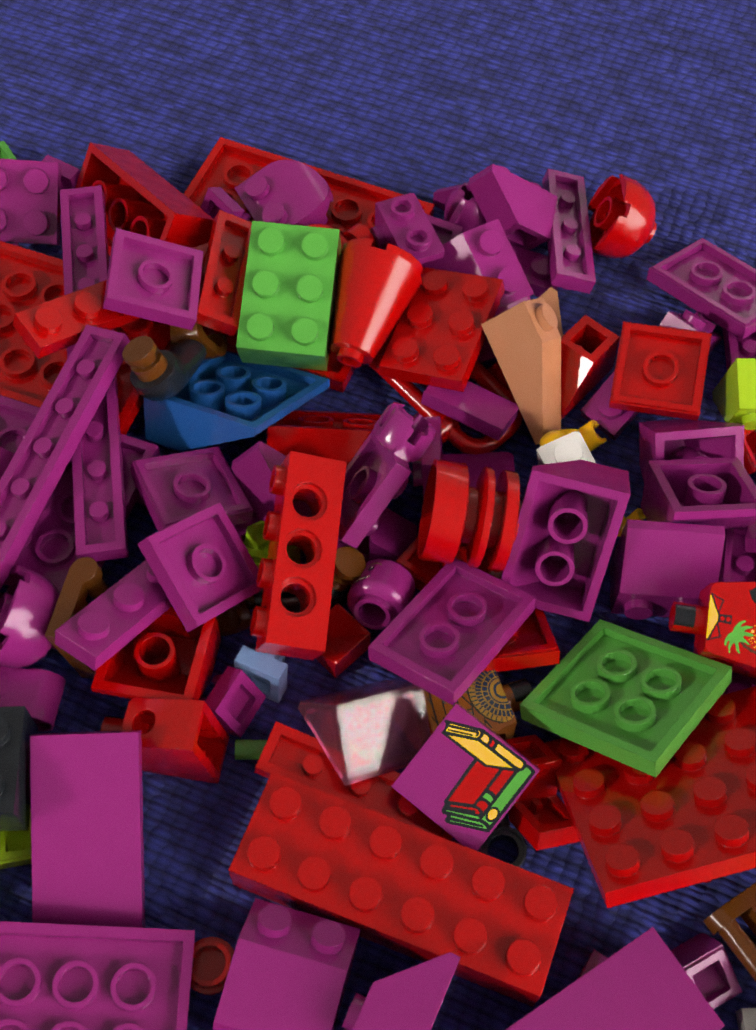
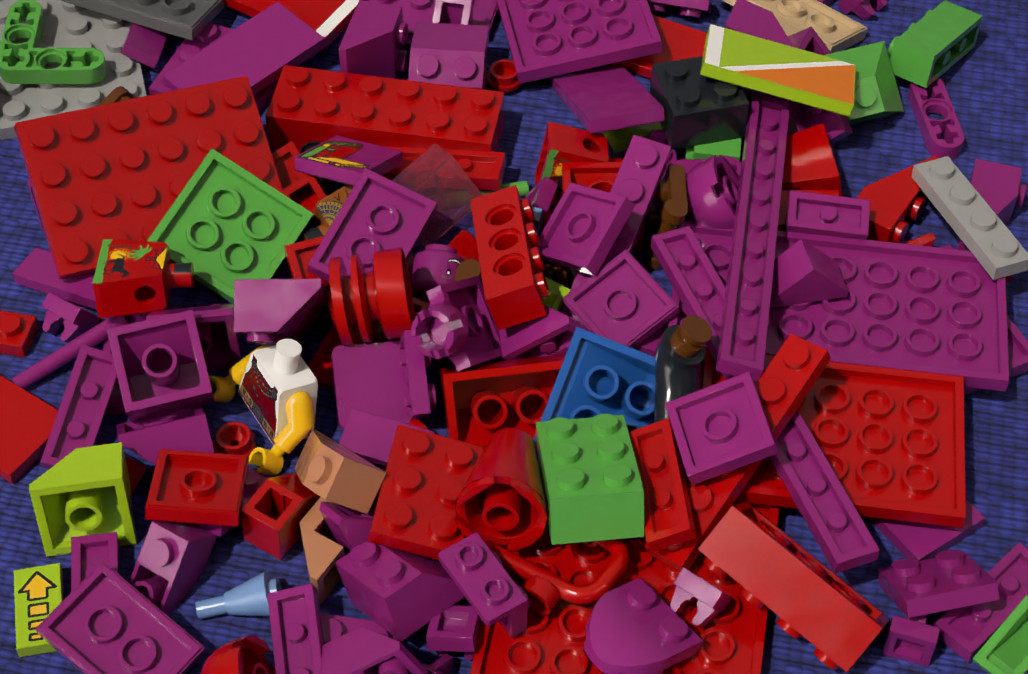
camera: 170 degrees right, 10 degrees down
none -> medium blue cone [195,571,282,620]
none -> red plate [213,422,256,456]

